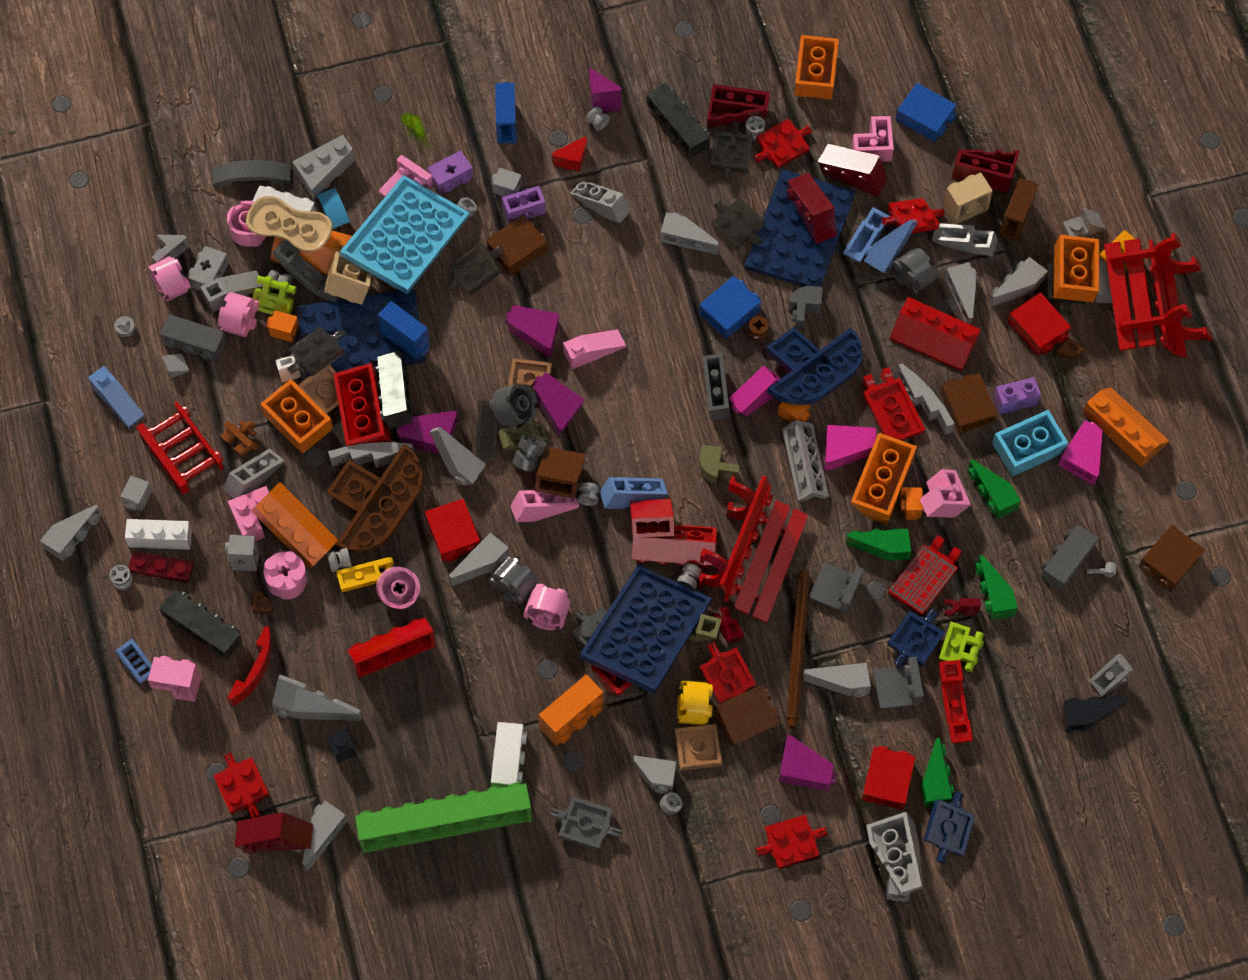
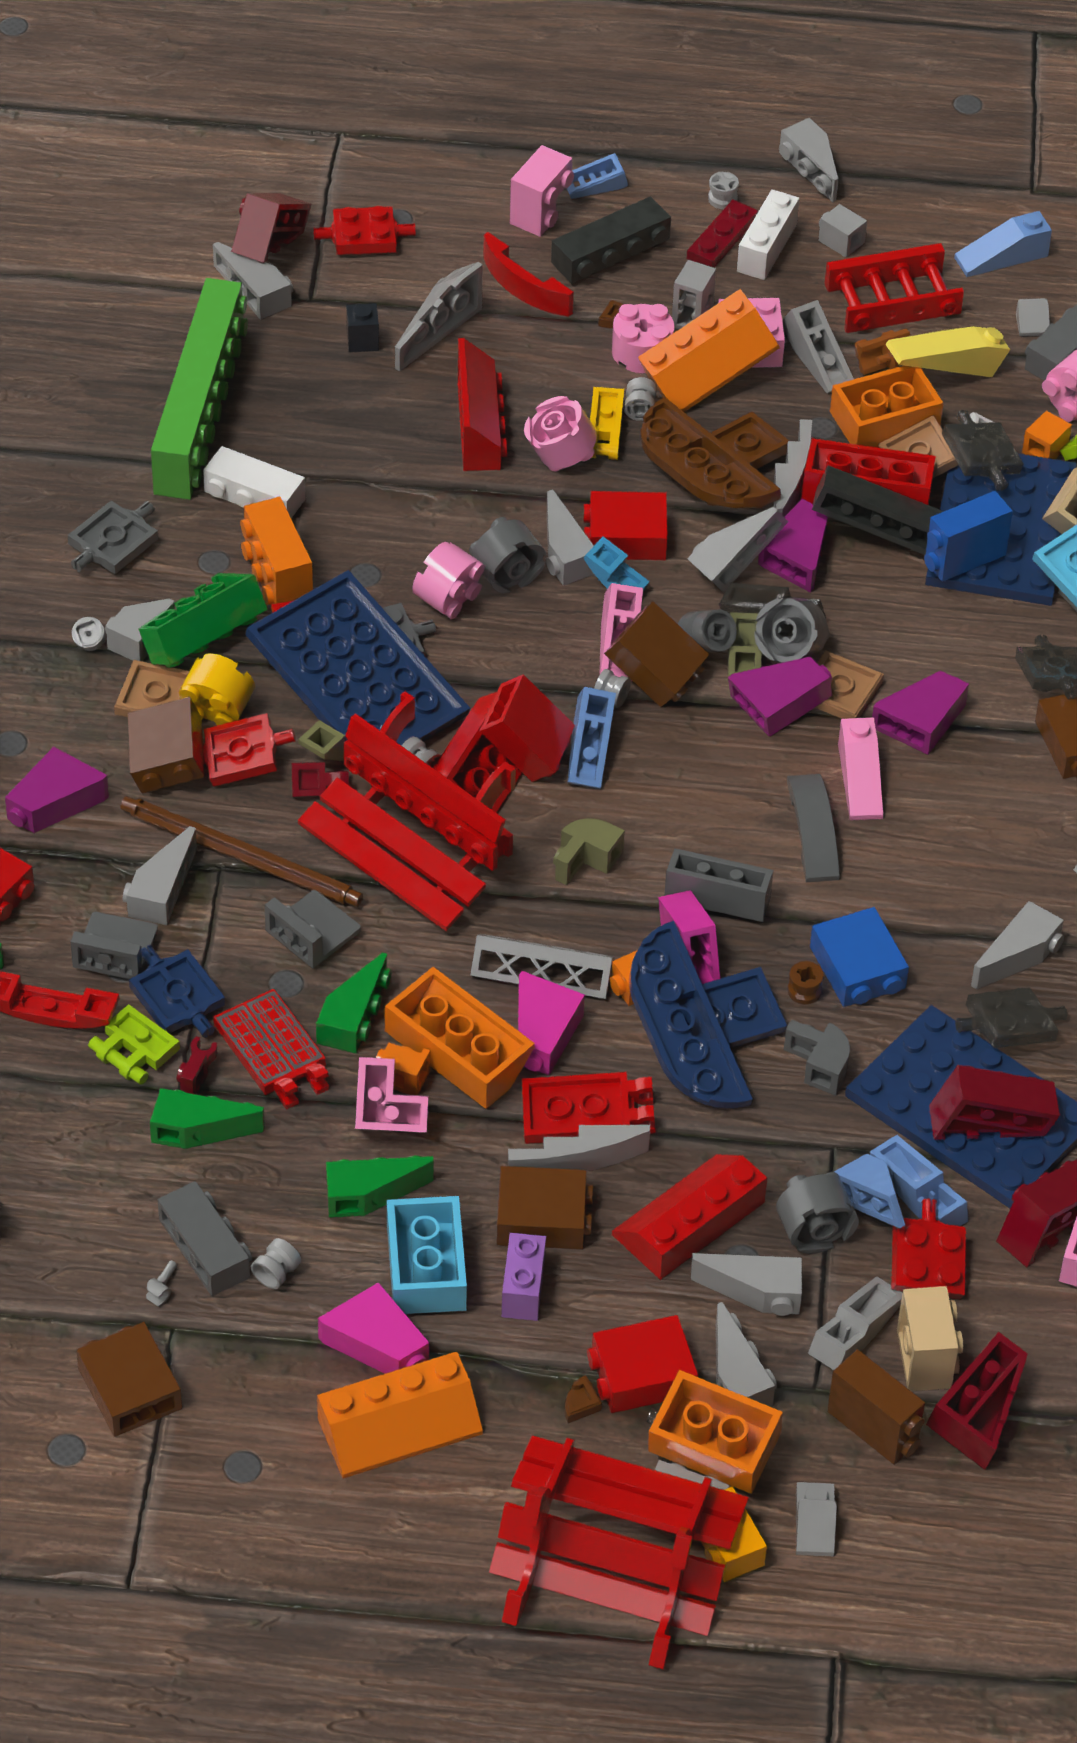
camera: 110 degrees right, 15 degrees down
none -> green wedge [138,573,268,668]
none -> light grey wheel [251,1238,301,1289]
none -> dark azure slope [583,536,650,591]
none -> dark grey slope [787,774,840,883]
none -> light yellow wedge [886,326,1010,377]

